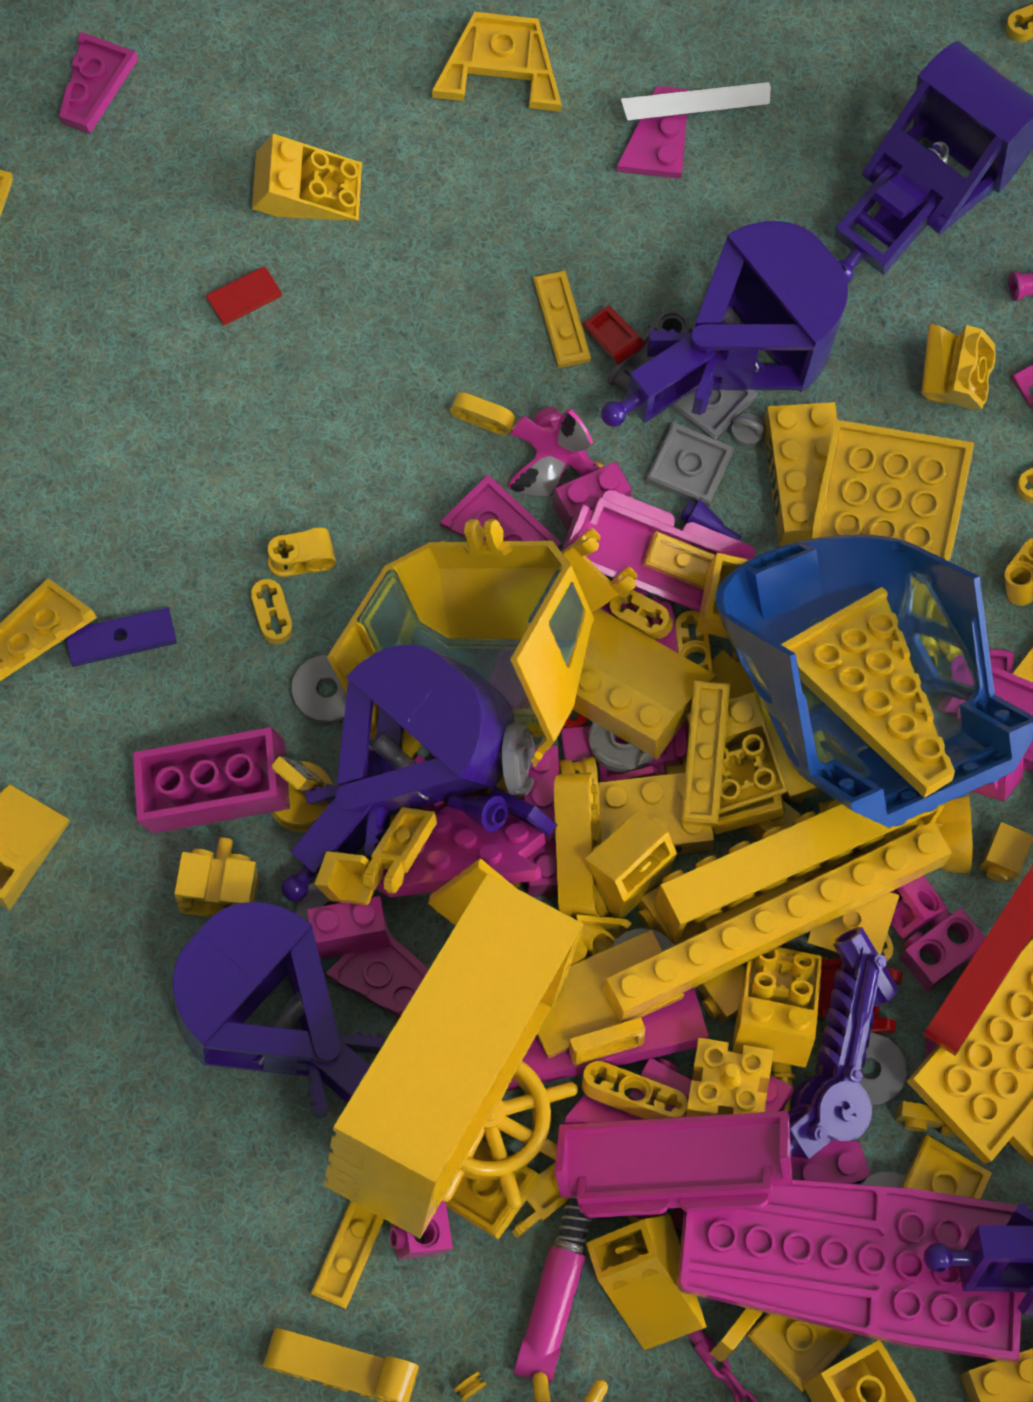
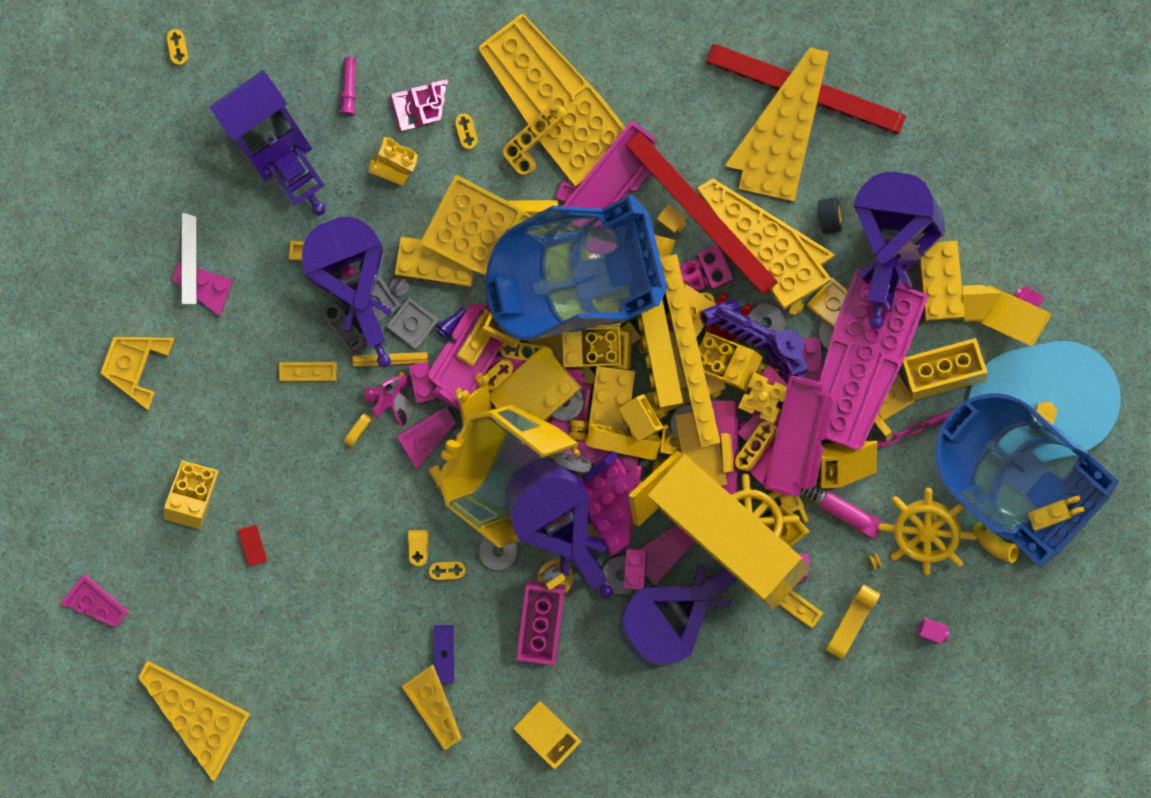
camera: 70 degrees left, 15 degrees up
yellow brick [174,837,259,917] -> none
yellow panel [314,851,374,905] -> none
yellow hinge [363,807,437,894] -> none
dark purple cone [448,794,508,832] -> none
red tile [582,305,645,365] -> none
yellow tile [681,681,730,827] -> none
yellow wing [780,587,955,798] -> none
none -> yellow axle [352,352,428,367]

